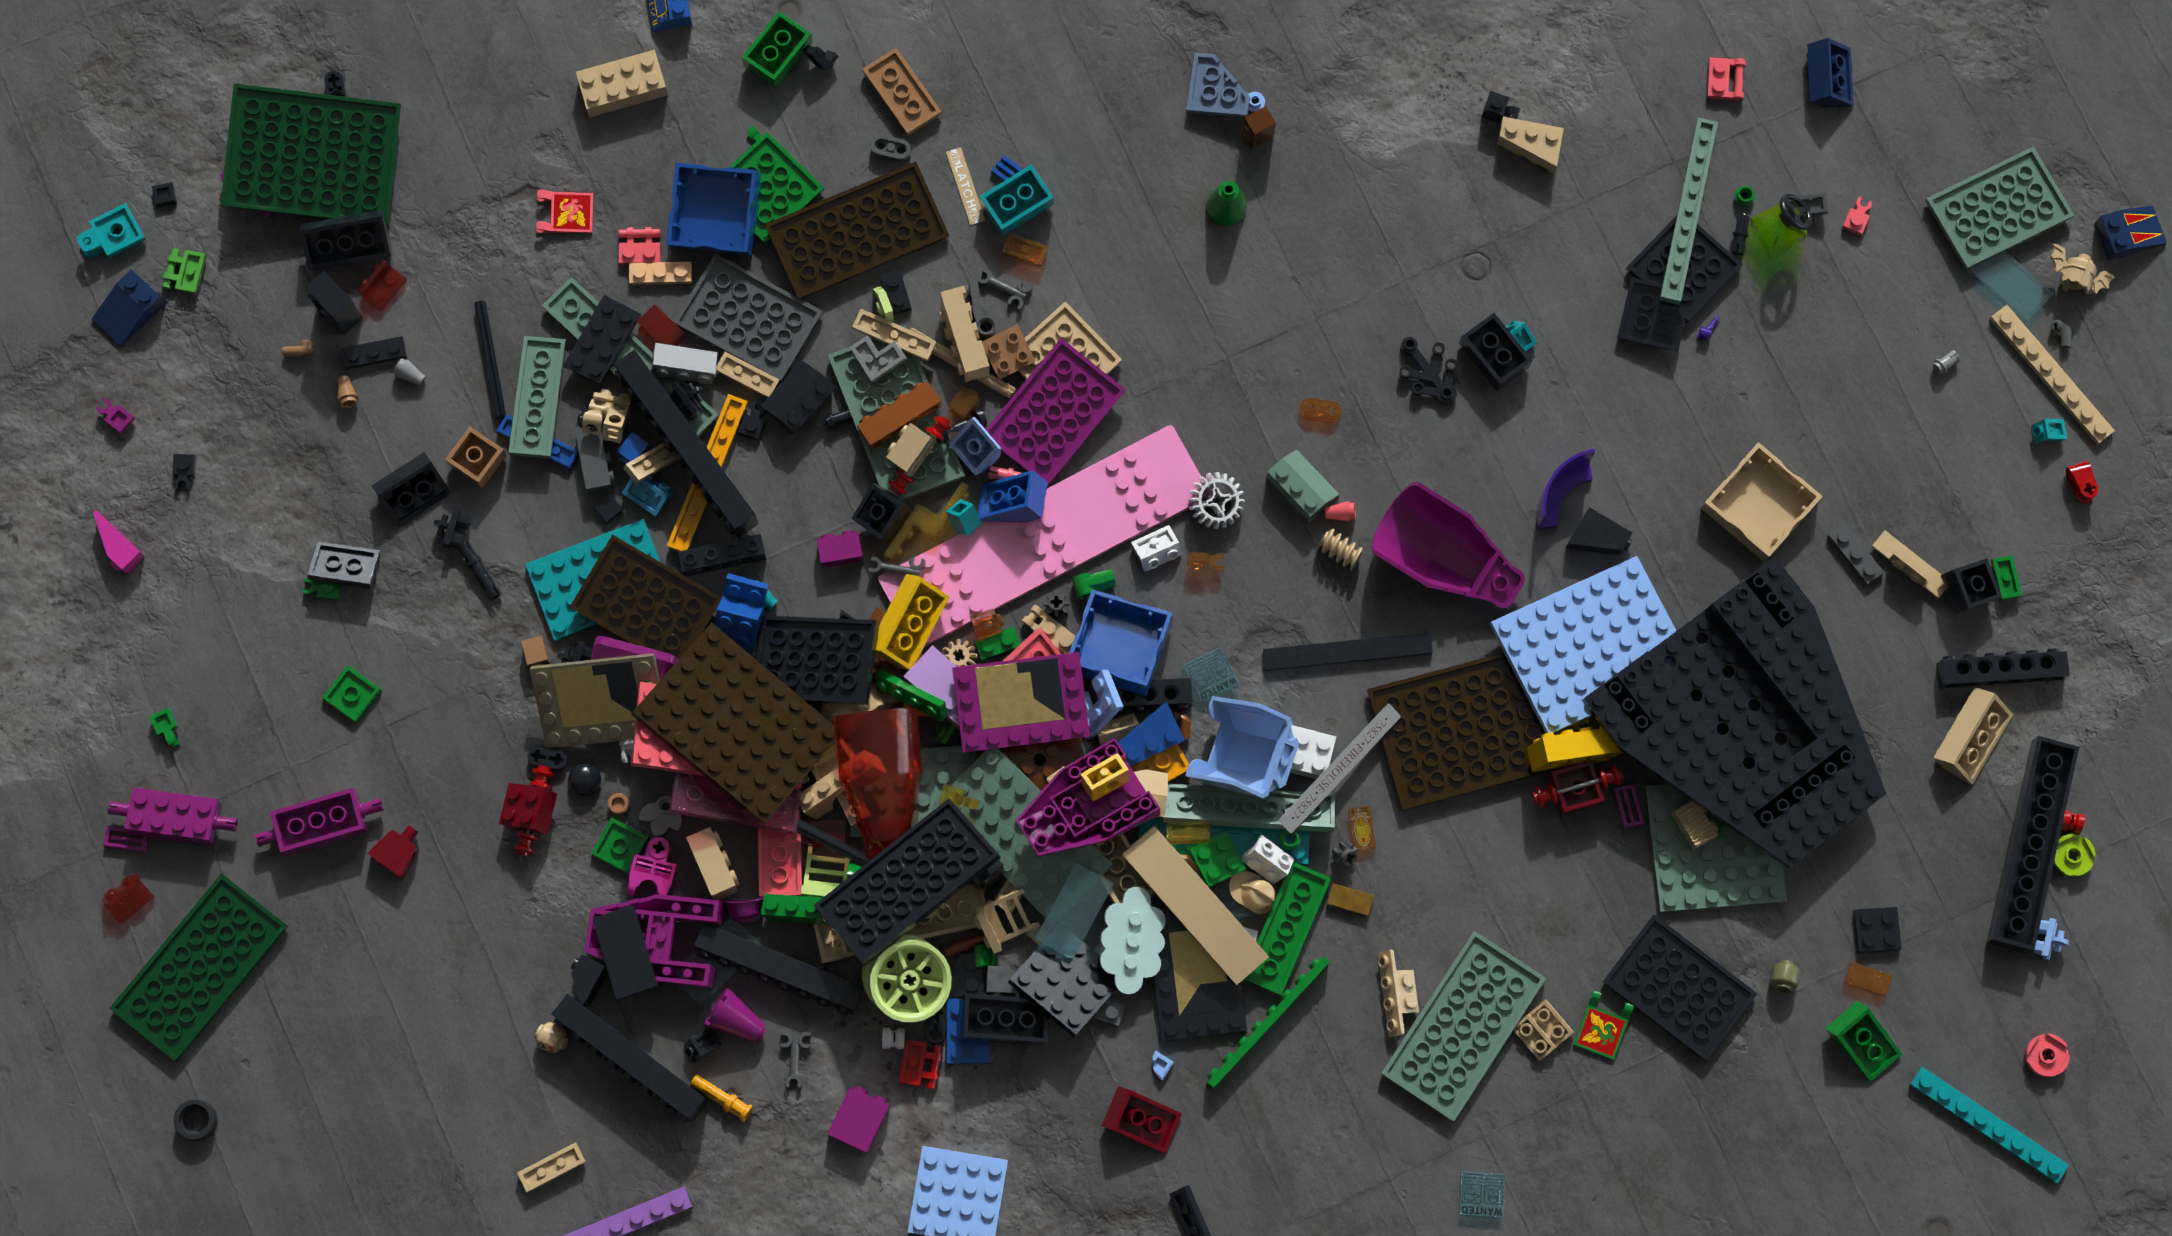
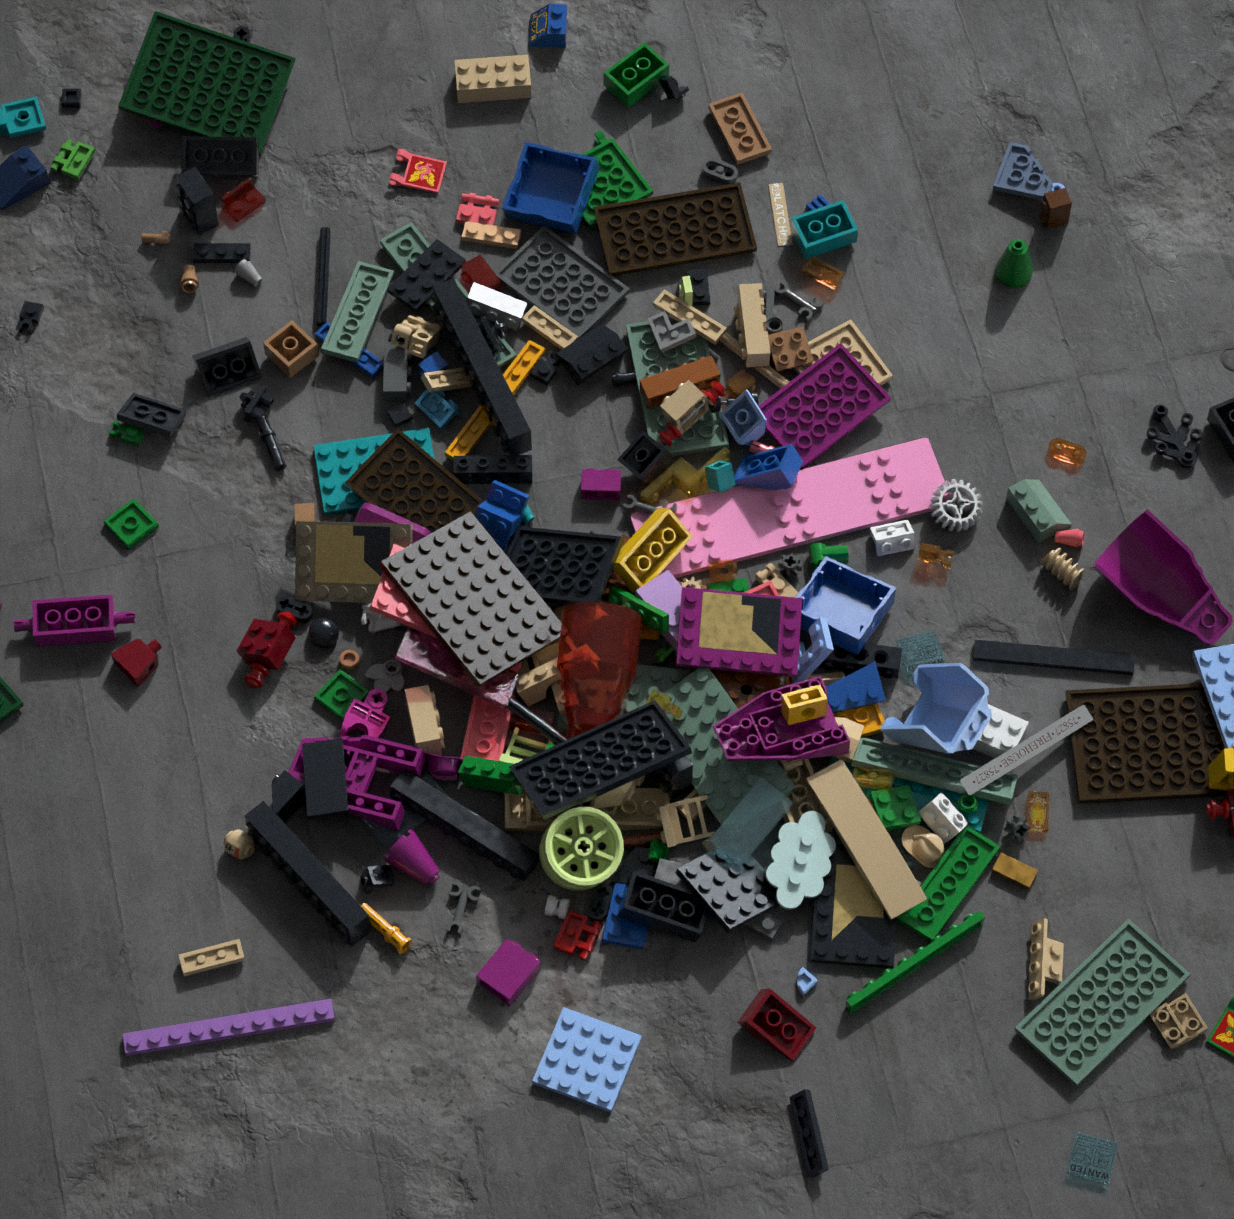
camera: 15 degrees right, 15 degrees down
dark orange arm [1173,709,1191,739] -> none

